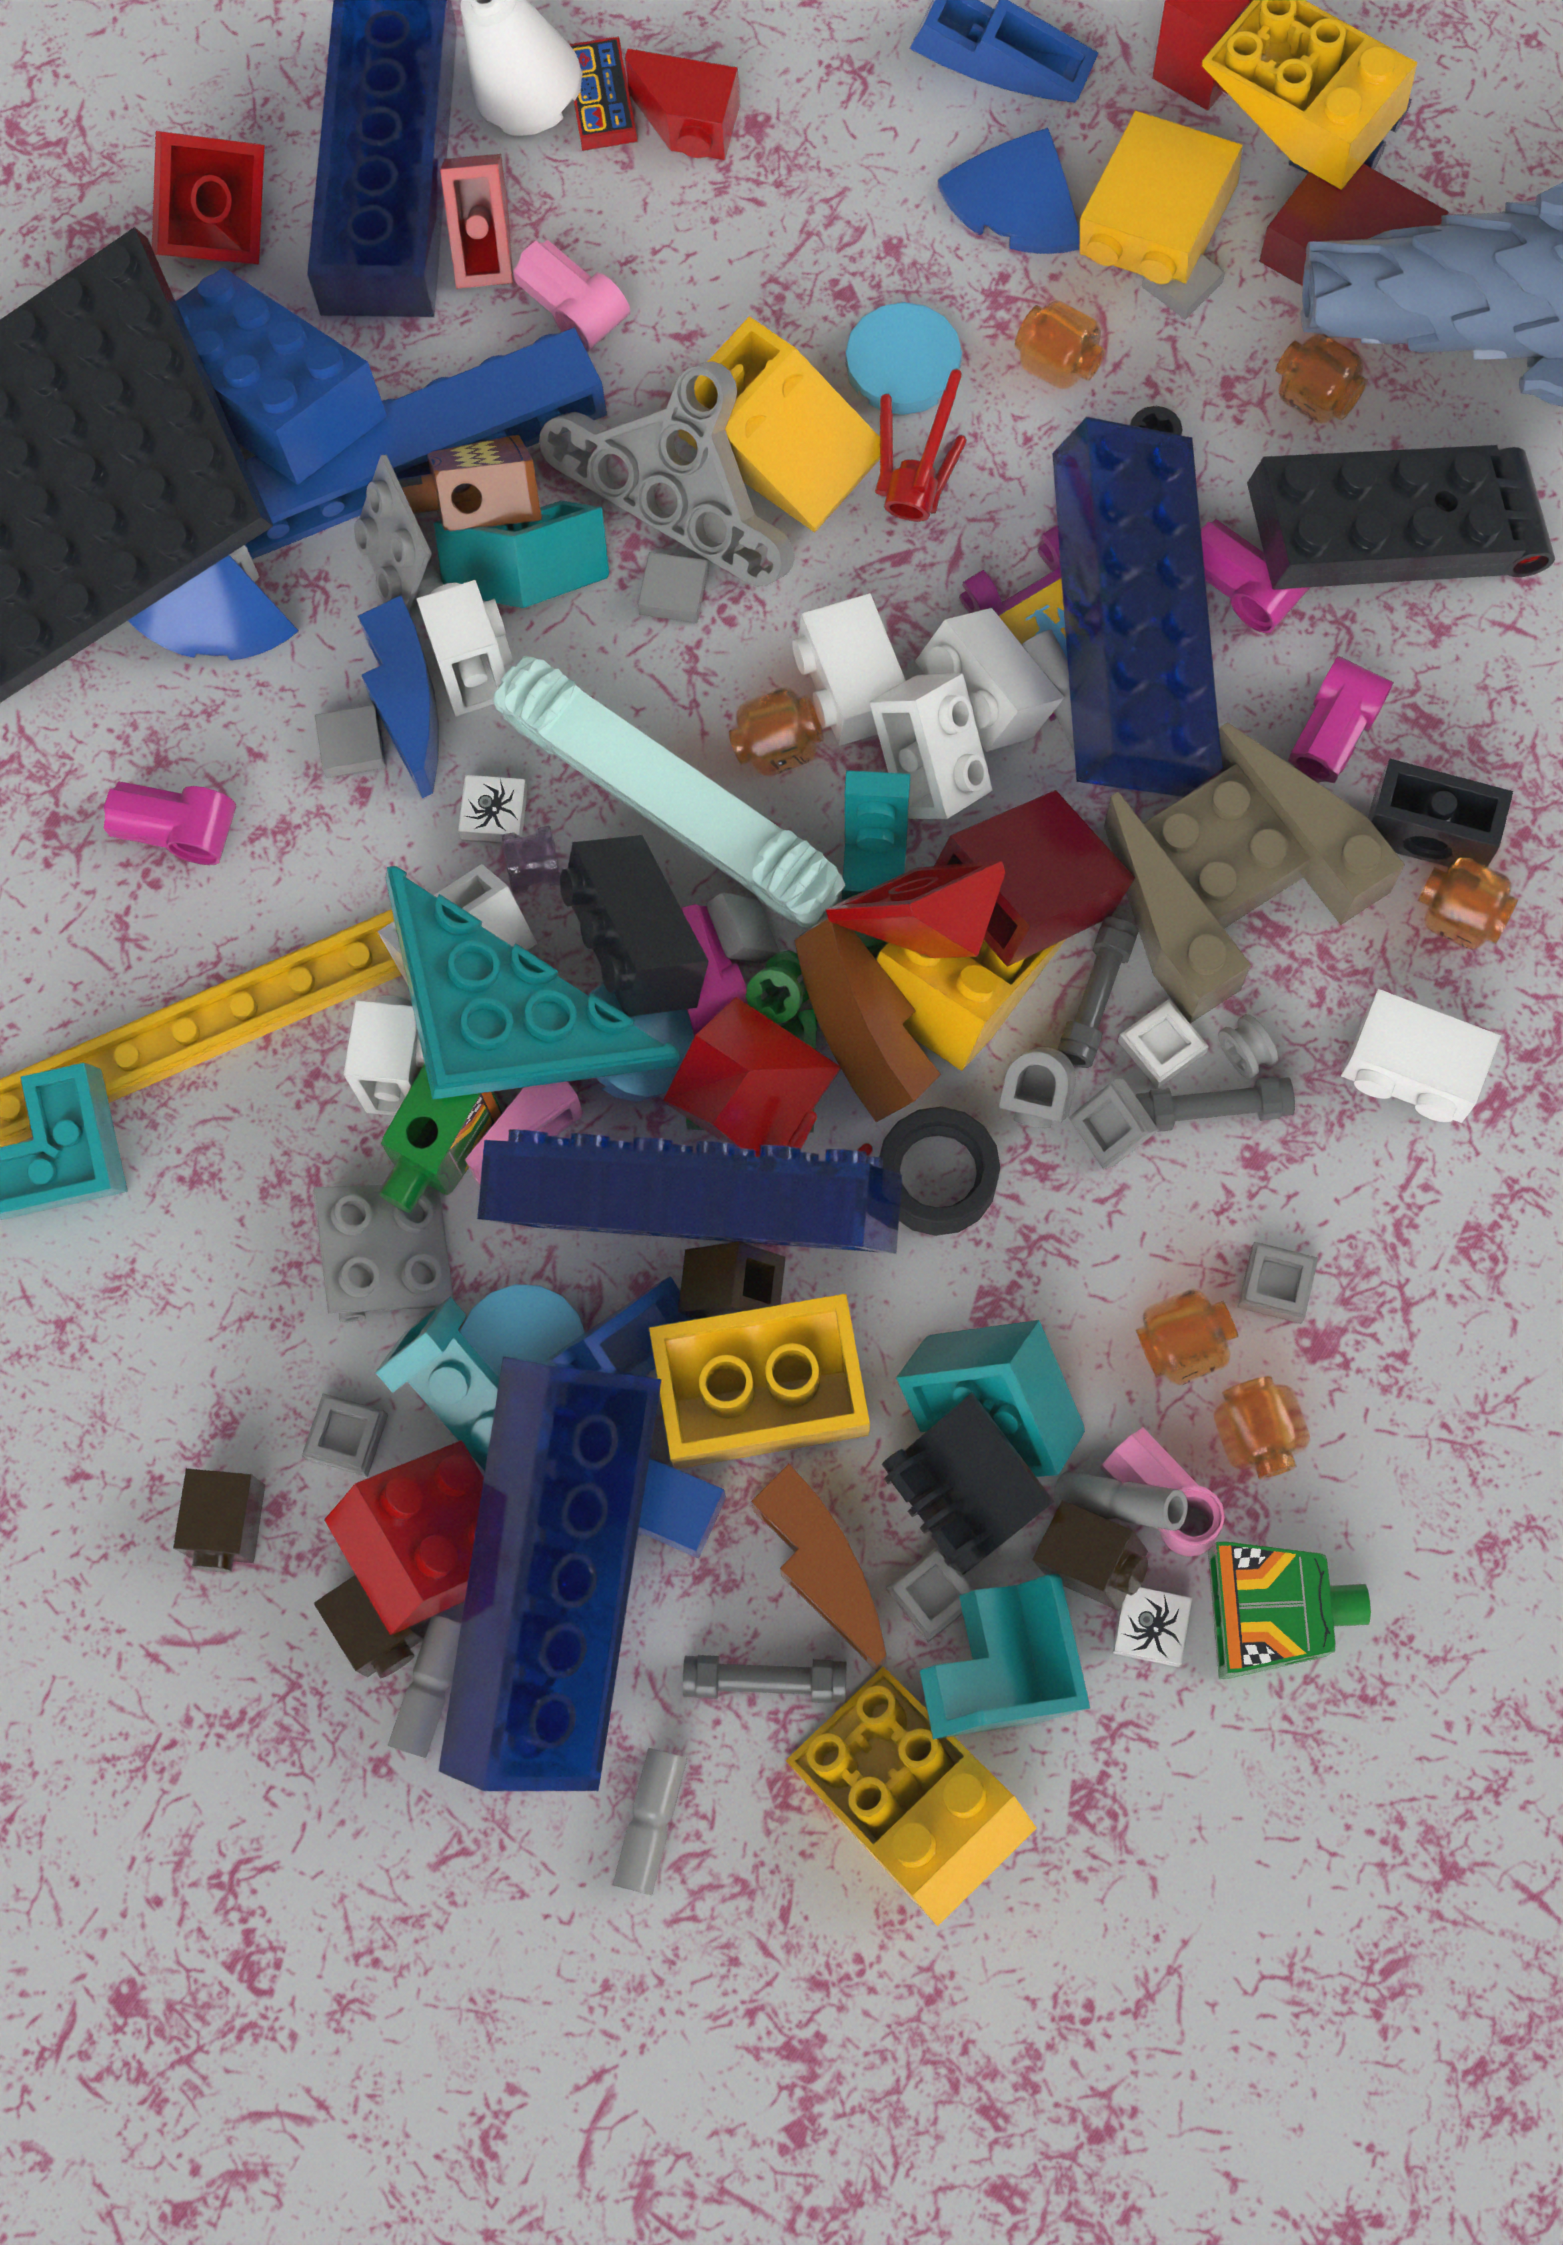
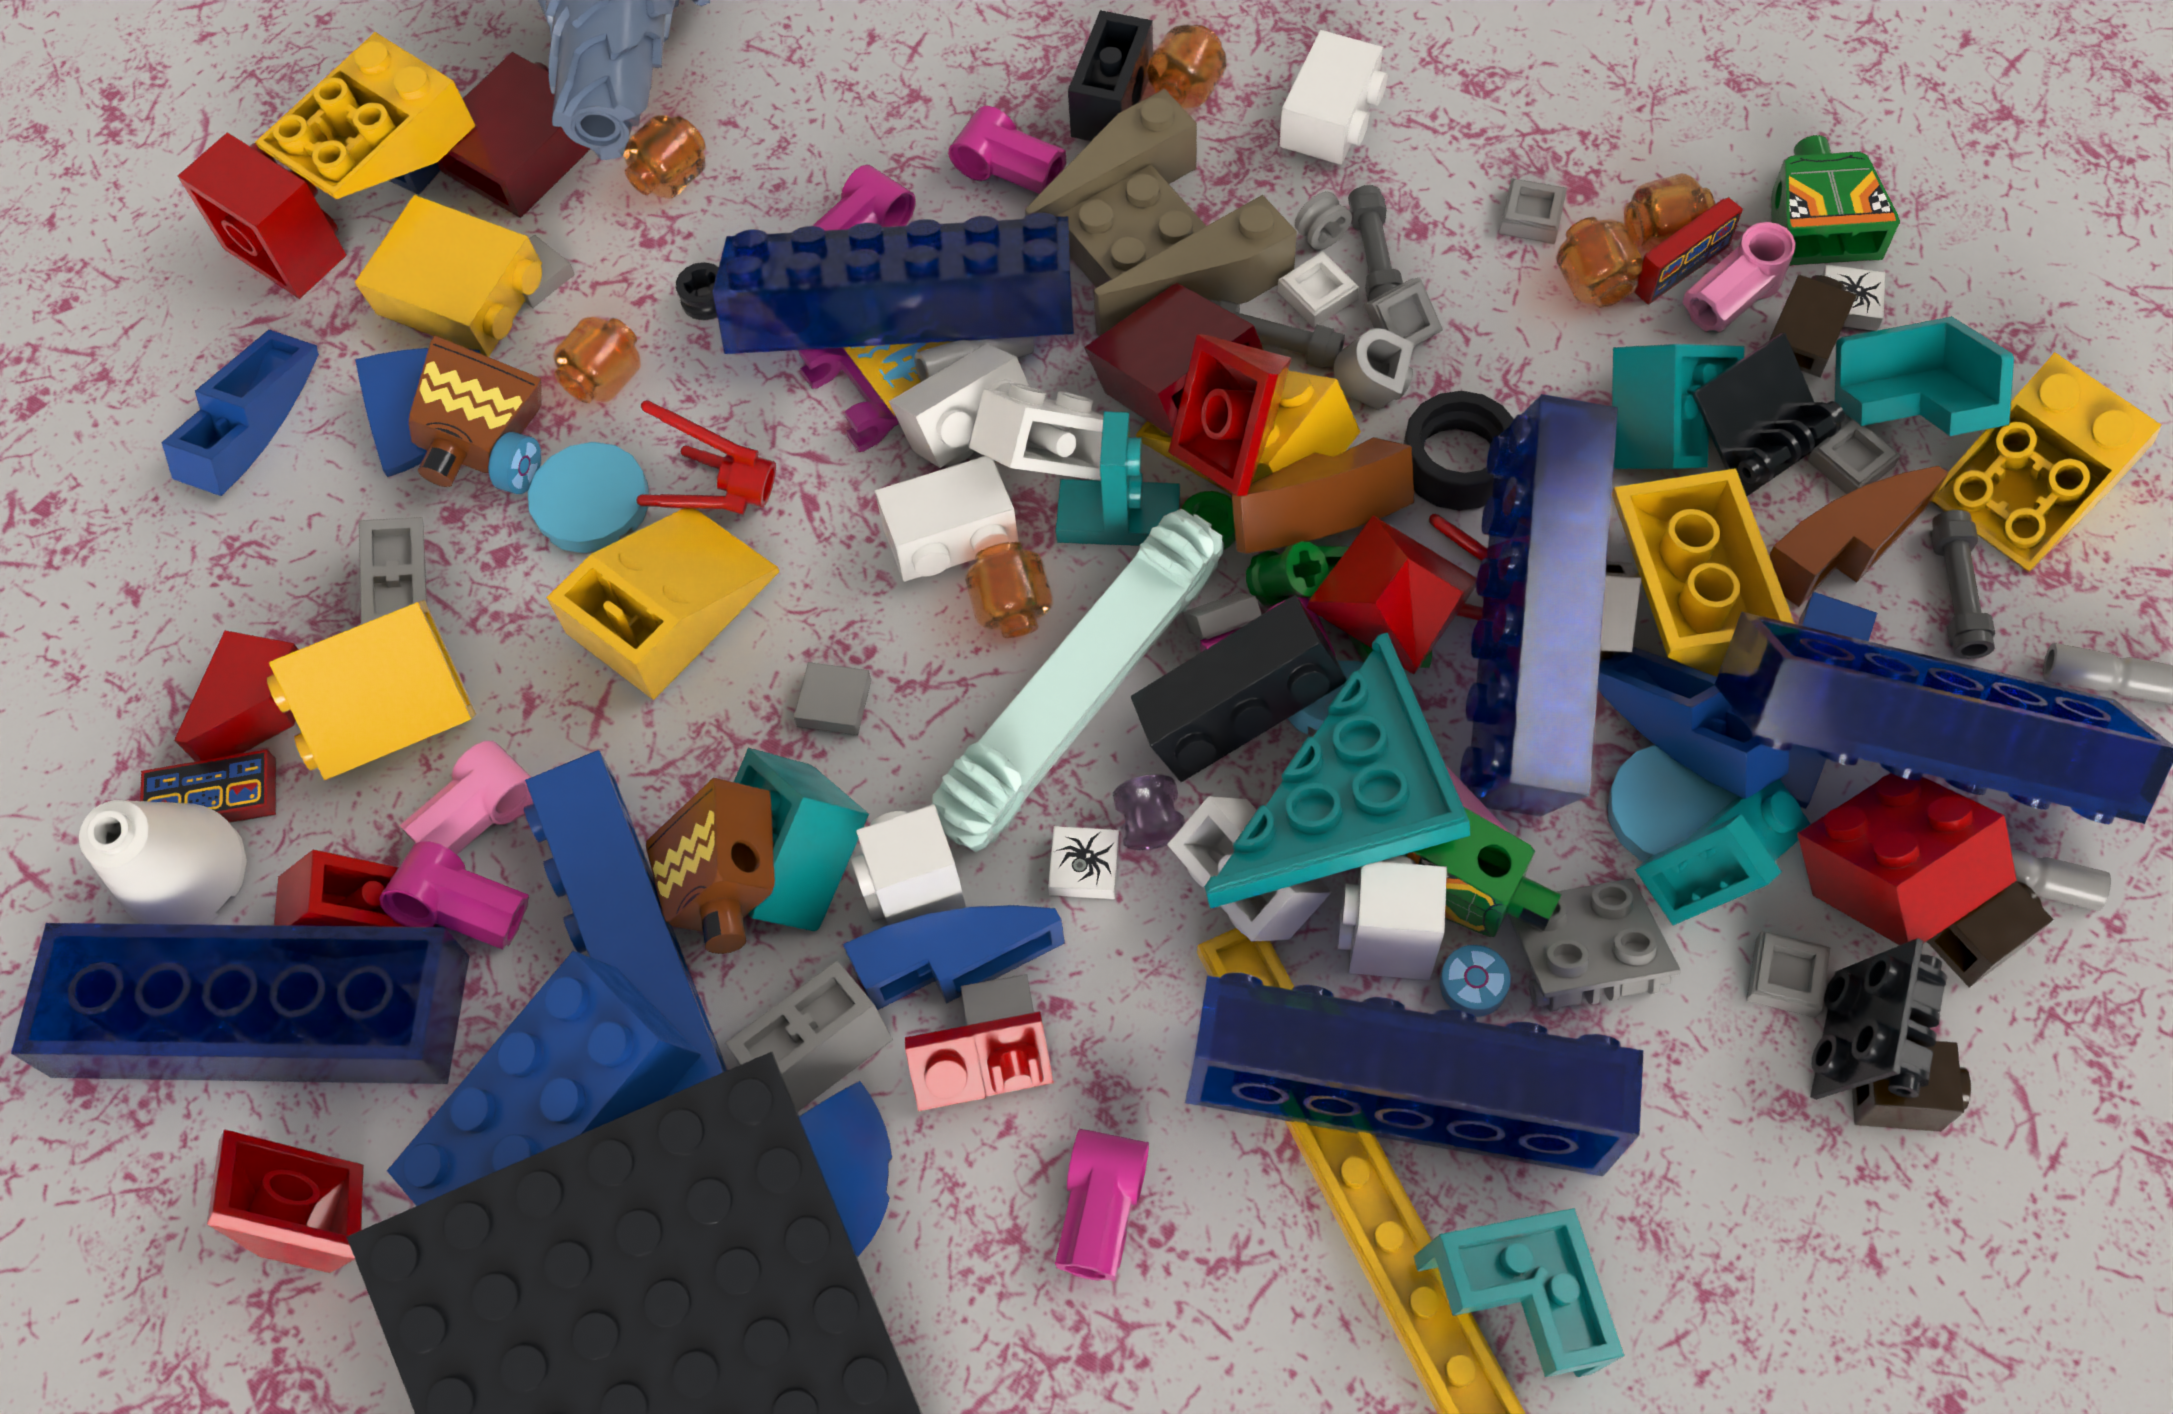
camera: 90 degrees left, 10 degrees down
light grey hinge [354,455,444,612] -> none
light grey beam [539,361,795,587] -> none
light grey piece [1054,1471,1188,1531] -> none
black hinge [1247,445,1555,590] -> none
none -> yellow brick [267,600,476,781]
none -> light grey hinge [359,517,427,625]
none -> dark pink piece [379,841,529,950]
none -> dark orange torso [409,335,542,487]
none -> dark azure tile [488,432,541,495]
none -> light grey hinge [725,960,893,1112]
none -> plate [905,1011,1054,1111]
none -> clear blue brick [1185,973,1644,1176]
none -> dark azure tile [1439,945,1511,1017]
none -> red tile [1634,197,1743,305]
none -> black hinge [1810,938,1947,1100]

